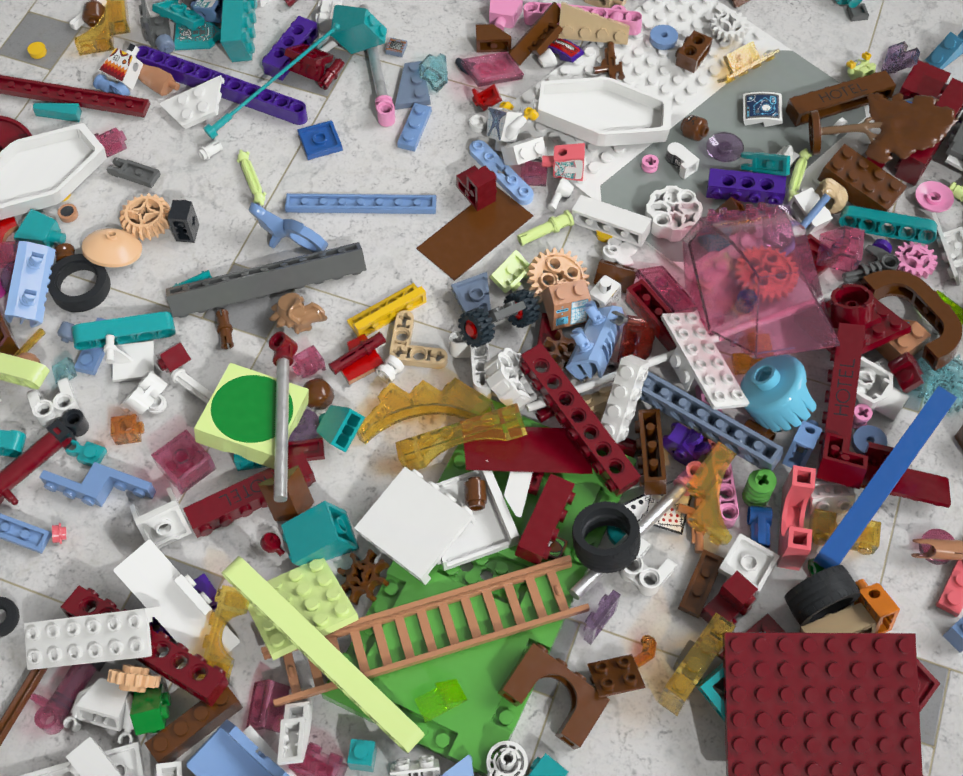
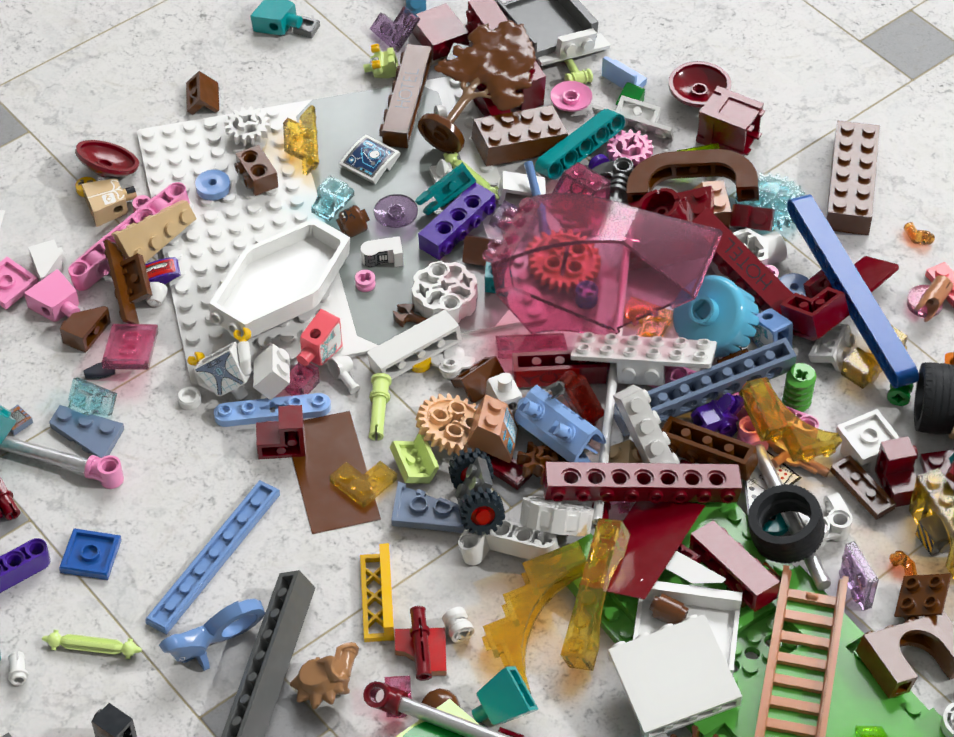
camera: 60 degrees left, 10 degrees down
tan beam [390,310,448,369] -> none
medium blue plate [397,103,432,152] -> none
red bracket [472,84,503,111] -> none
reddish brown piece [593,41,625,80] -> none
blue piece [747,506,773,549] -> none
coral arch [777,465,816,571] -> none
tan hair [815,178,848,214] -> none
none -> clear light blue brick [311,175,354,221]
none -> clear yellow plate [329,461,398,508]
none -> reddish brown bar [393,304,428,327]

